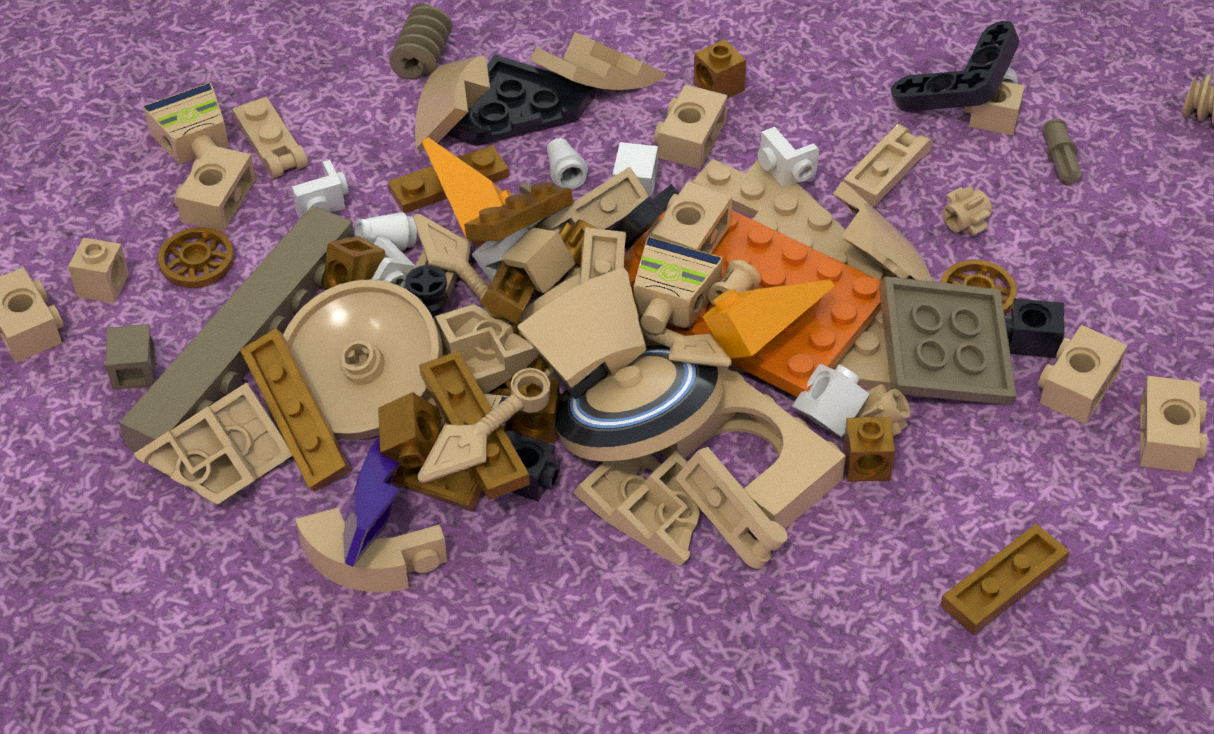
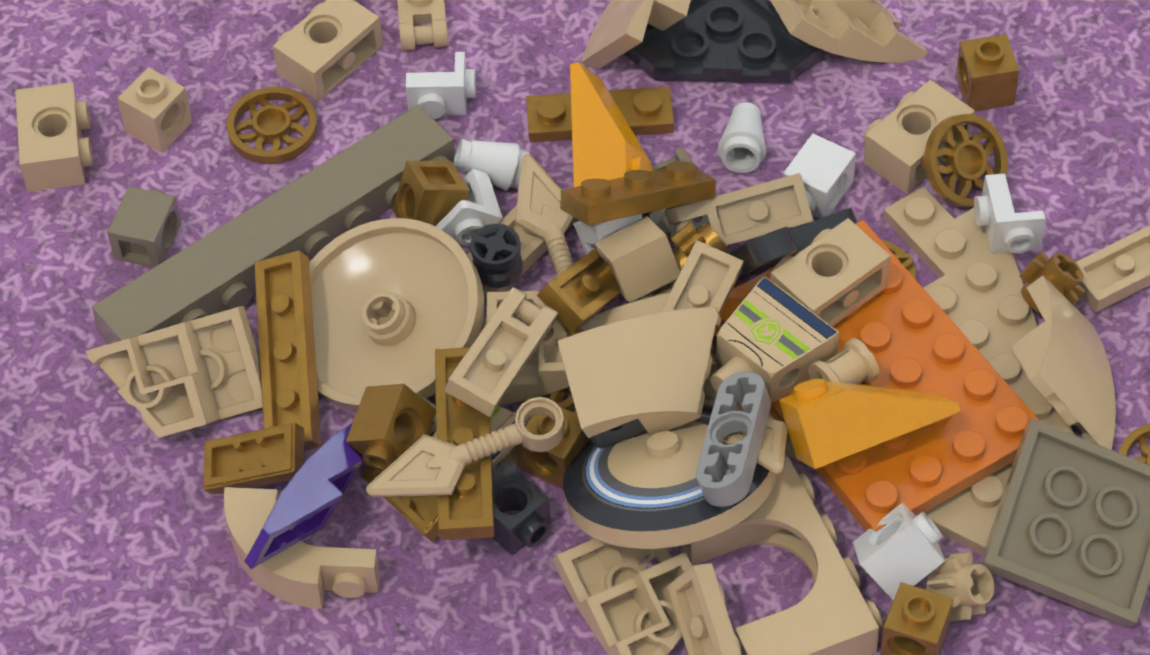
camera: 25 degrees right, 5 degrees up
none -> pearl gold plate [203,422,304,494]
none -> tan plate [444,287,559,417]
none -> light grey beam [696,371,771,507]
none -> pearl gold wheel [921,114,1008,207]
none -> pearl gold gear [1019,252,1085,313]

